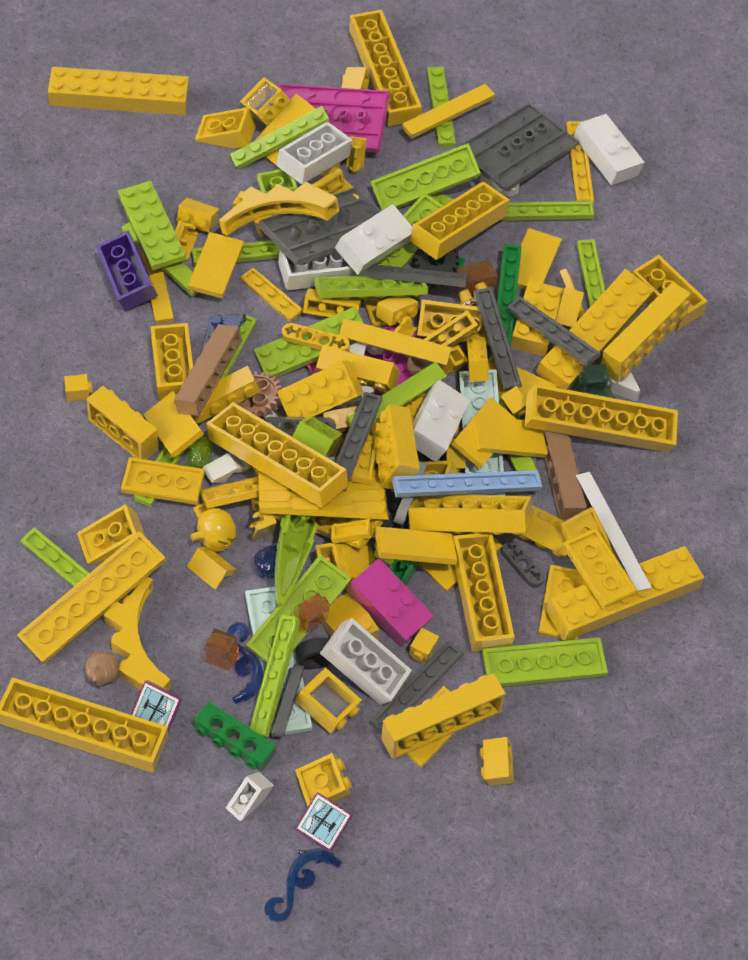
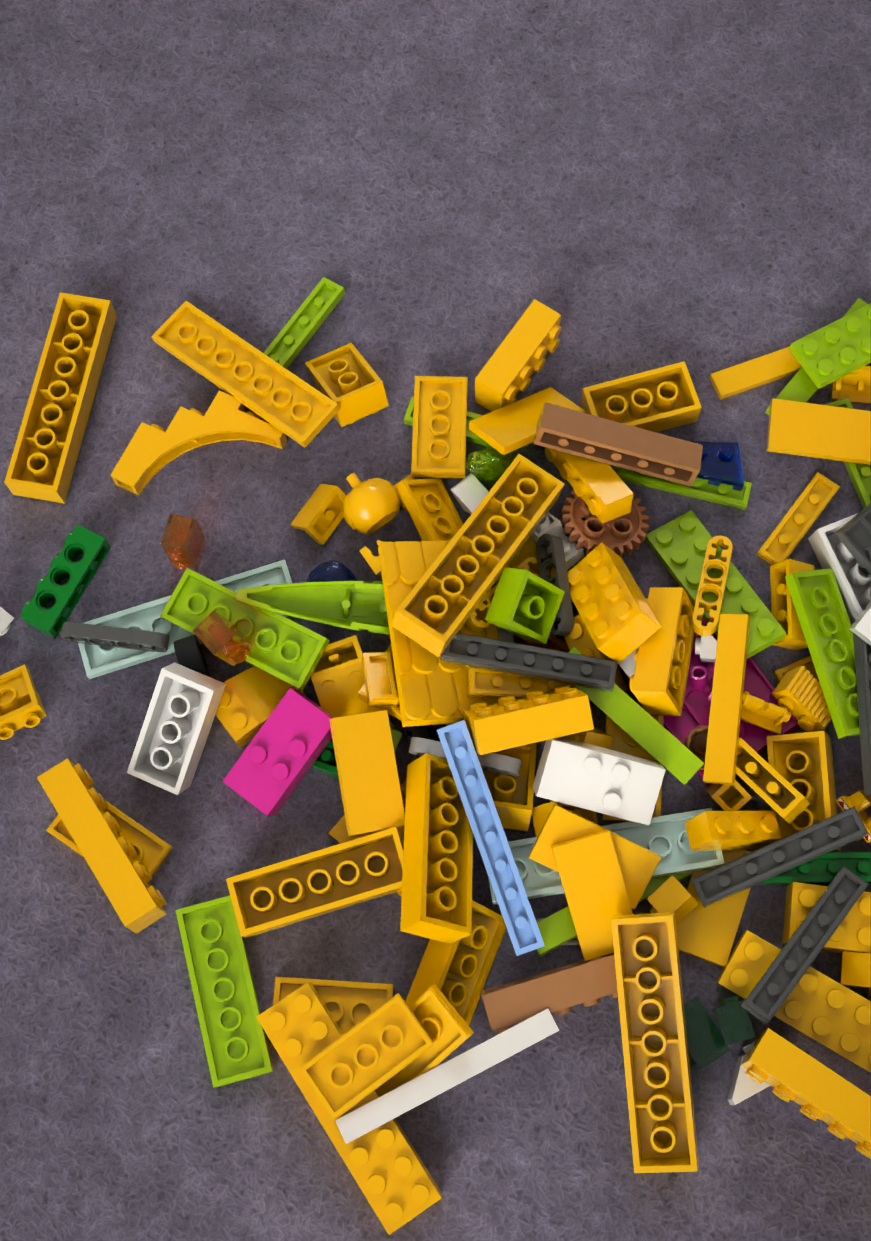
camera: 90 degrees right, 15 degrees up
yellow brick [64,374,93,402] -> none
medium nougat hair [85,651,119,686] -> none
dark purple brick [96,230,158,311] -> none
tile [131,680,183,733] -> none
clear blue plant [226,622,265,704] -> none
lime tile [250,615,301,738] -> none
yellow window [295,667,362,734] -> none
dark grey tile [369,641,464,733] -> none
yellow brick [409,627,439,663] -> none
yellow brick [480,737,514,786] -> none
dark grey beam [502,541,544,588] -> none

